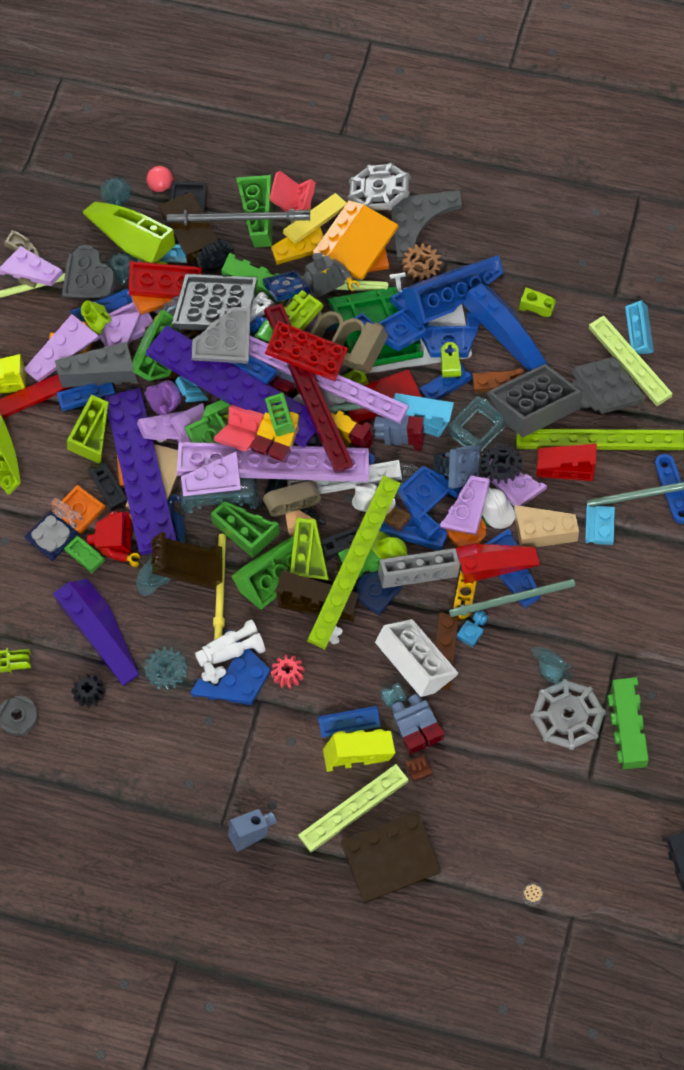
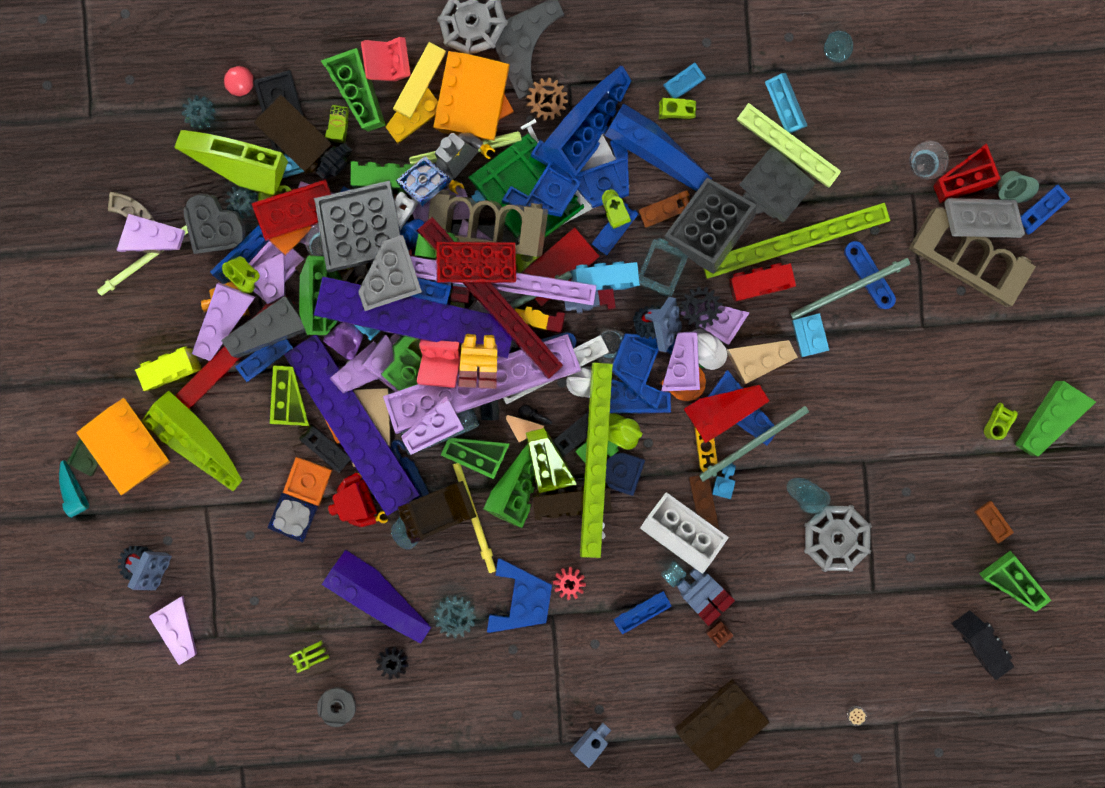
camera: 20 degrees left, 25 degrees up
clear plate [51,497,83,528] -> none
bright green plate [64,535,105,574] -> none
dark grey bar [167,208,310,226] -> none
white piece [195,620,265,667] -> none
white piece [202,662,226,684] -> none
dark tan beam [263,481,321,516] -> none
bright green slope [265,393,295,437] -> none
lime plate [284,290,324,330] -> none
yellowish green plate [298,764,408,853] -> none
neon yellow wedge [323,729,395,772] -> none
light grey brick [378,548,460,588] -> none
clear orange tile [384,506,411,531] -> none
bright green wedge [607,677,648,770] -> none
none -> lime leg [325,105,349,143]
none -> dark azure plate [663,63,706,99]

